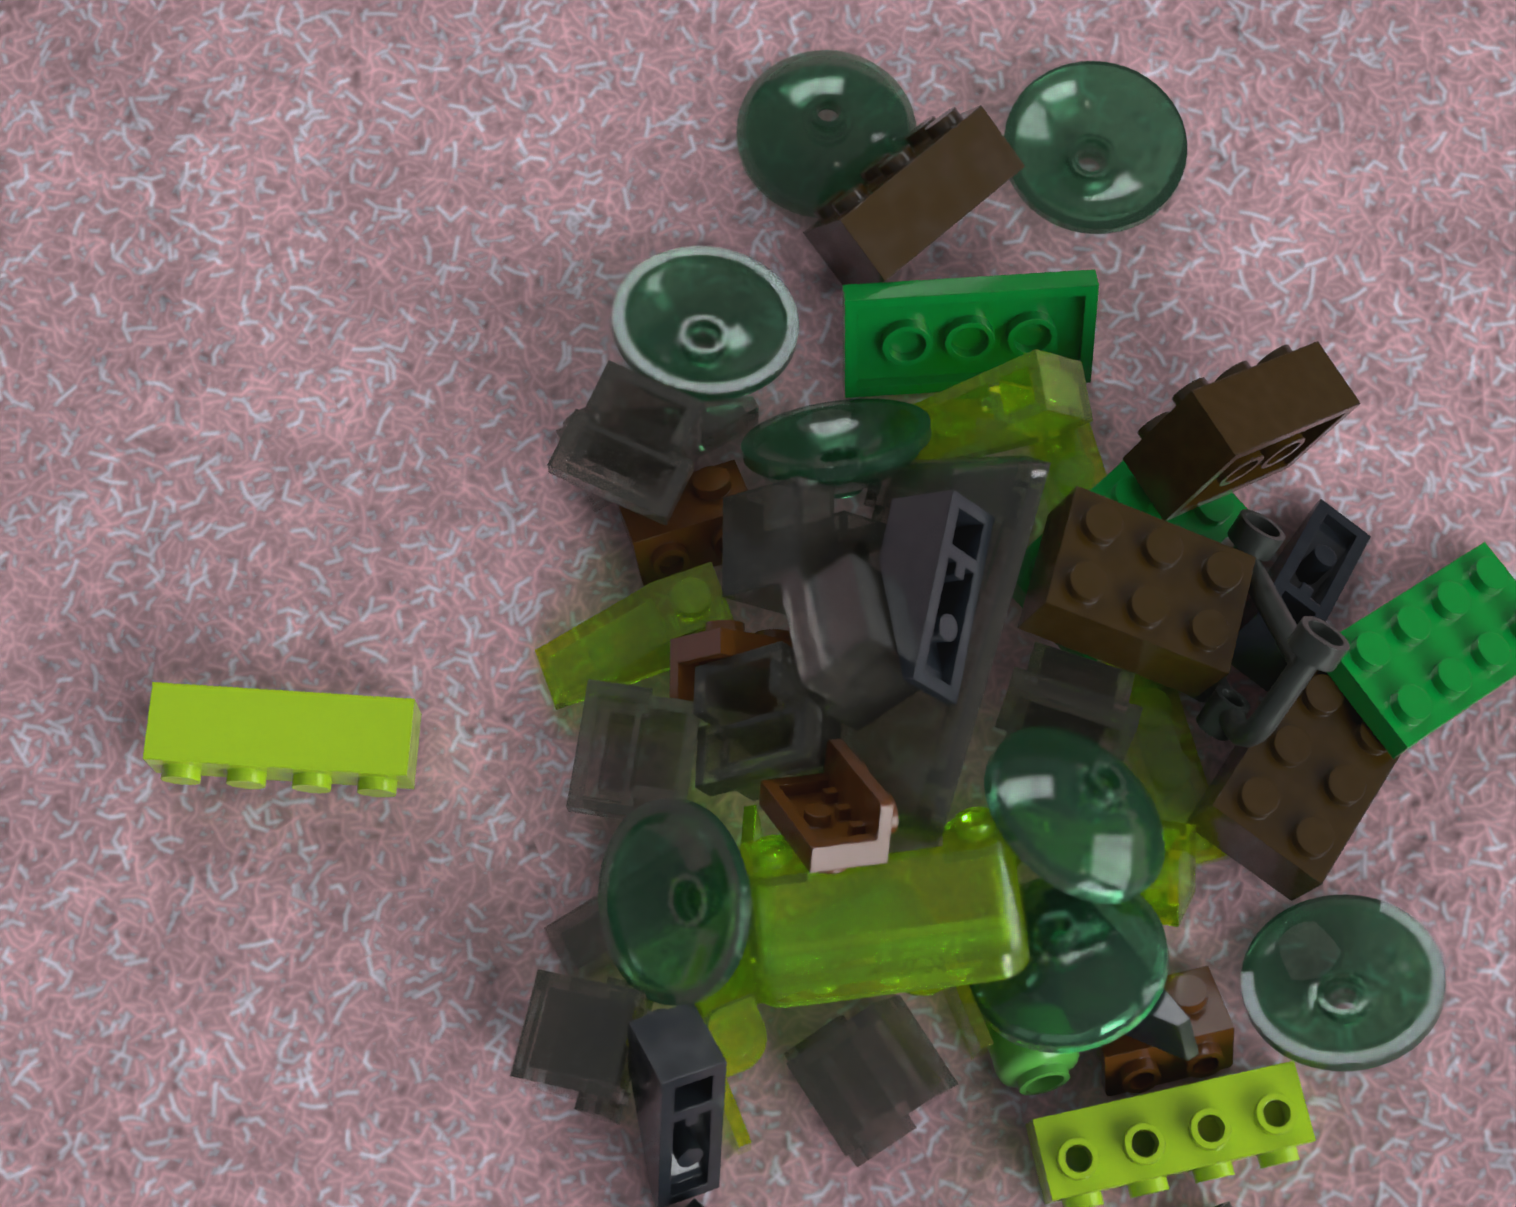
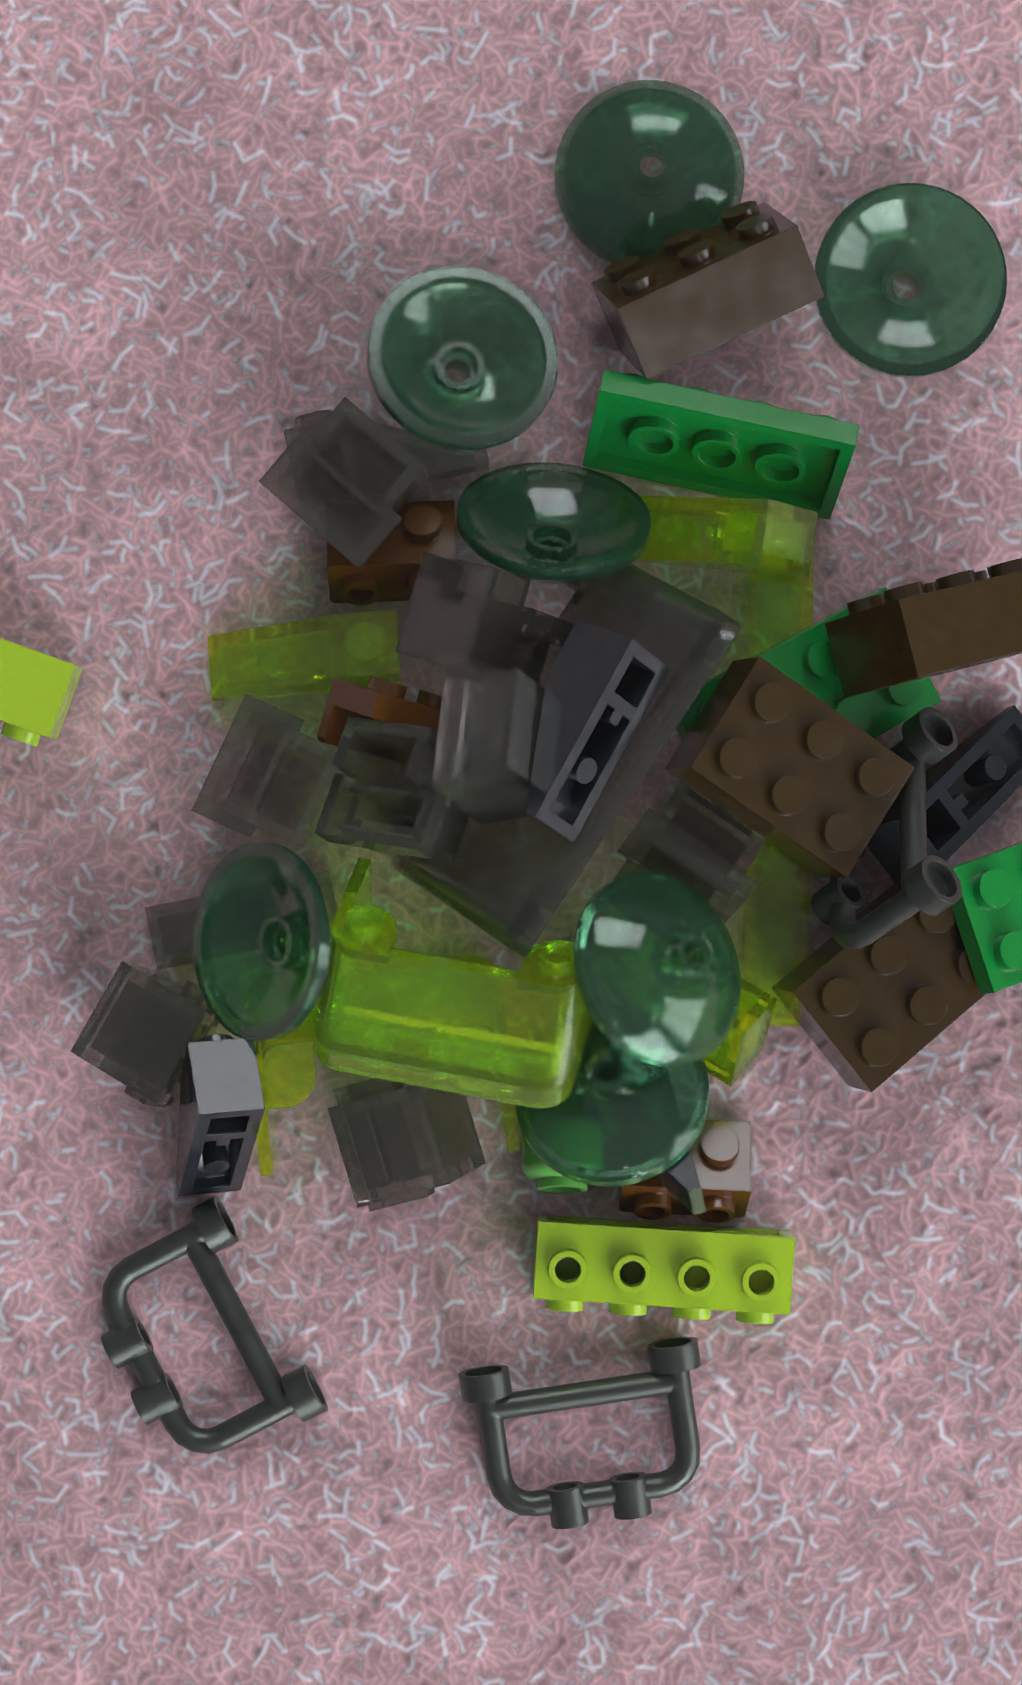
camera: 20 degrees right, 15 degrees up
reddish brown bracket [759,738,898,874] -> none
clear green dish [1241,894,1446,1072] -> none

